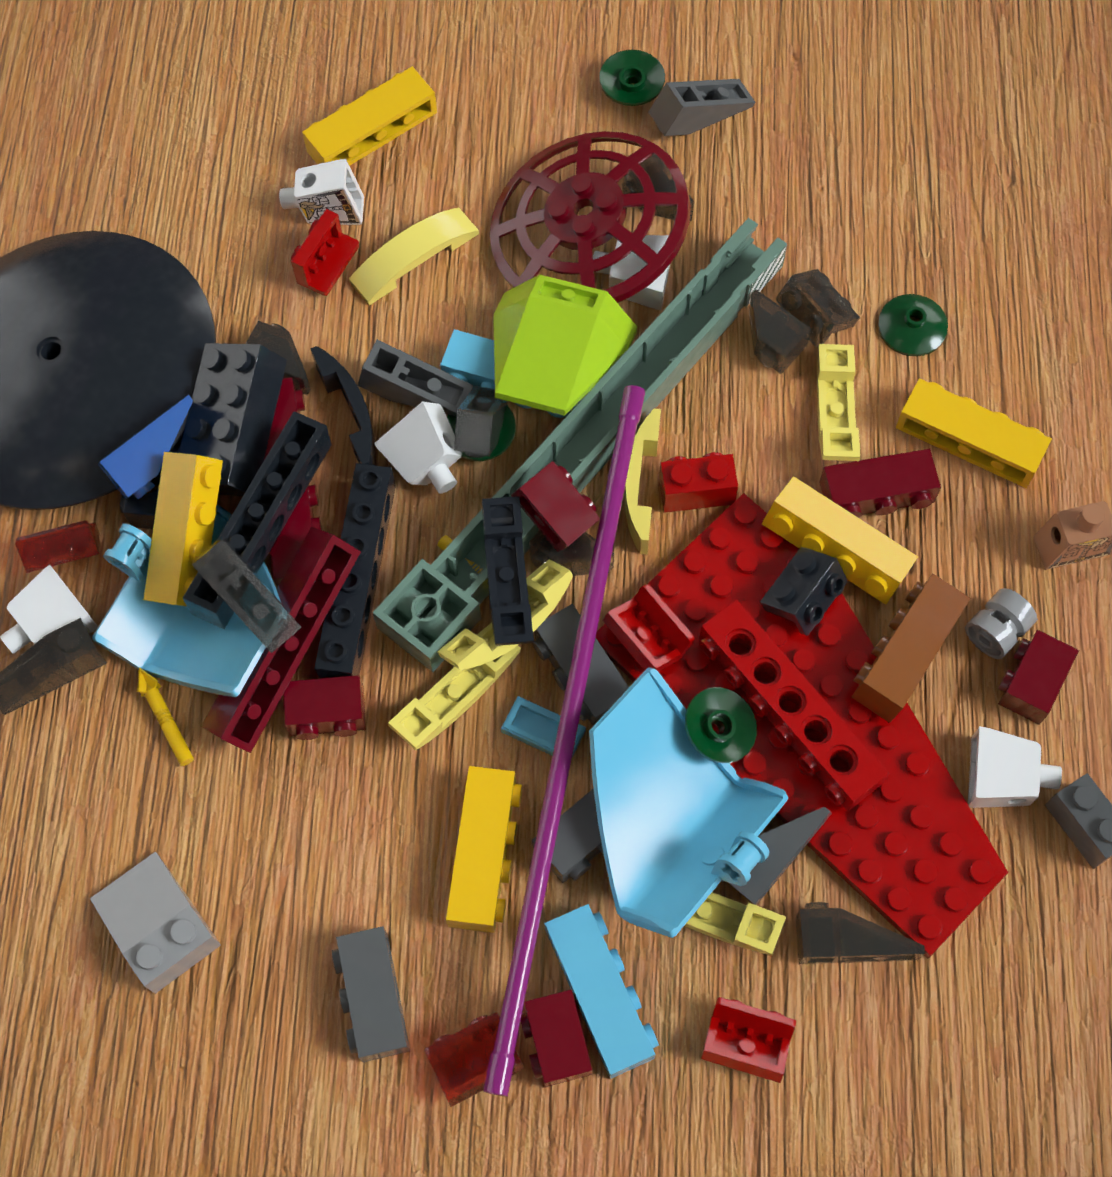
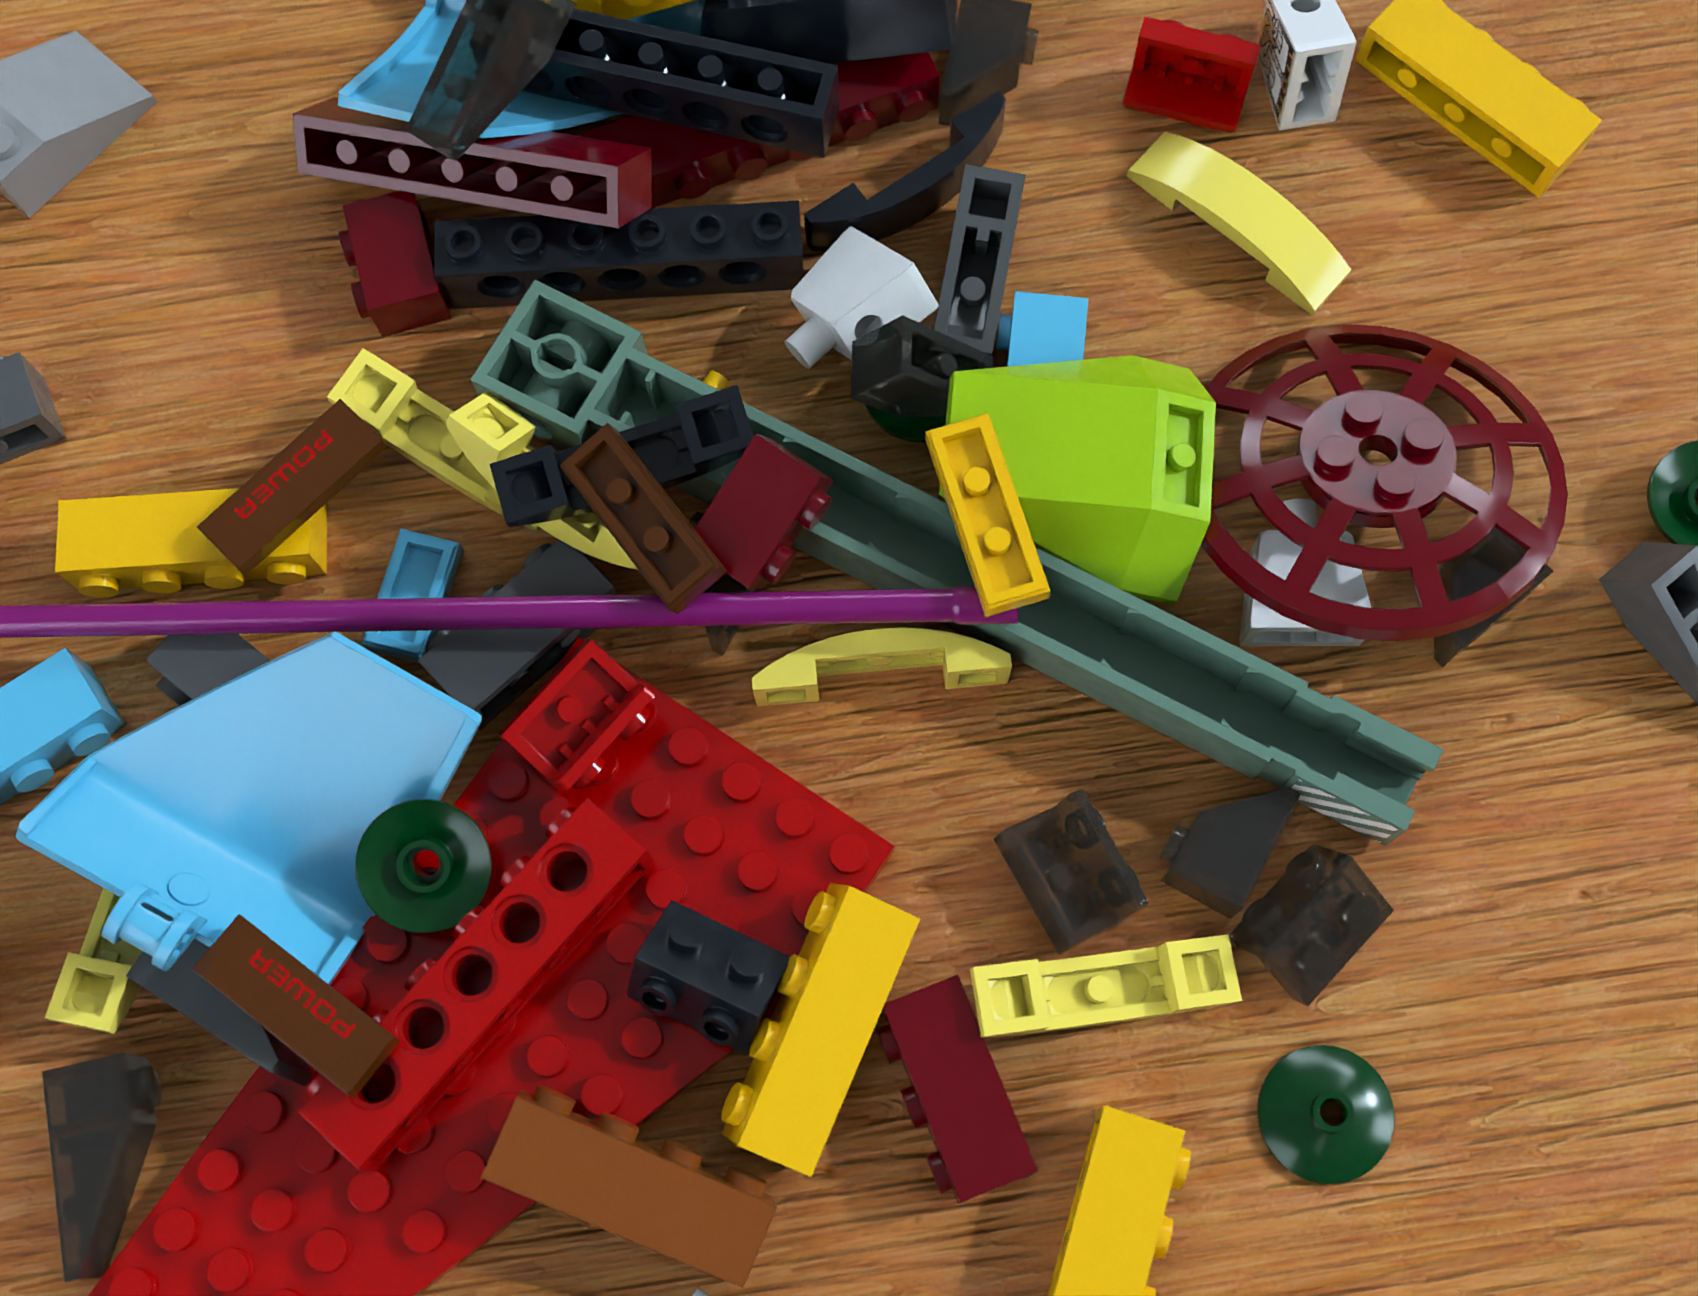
camera: 80 degrees right, 5 degrees up
yellow piece [137,668,194,766] -> none
red brick [659,452,738,513] -> none
none -> reddish brown tile [192,914,400,1098]
none -> reddish brown tile [197,399,388,576]
none -> reddish brown tile [559,423,727,614]
none -> yellow tile [925,413,1050,617]
none -> clear smoke bracket [993,789,1148,955]

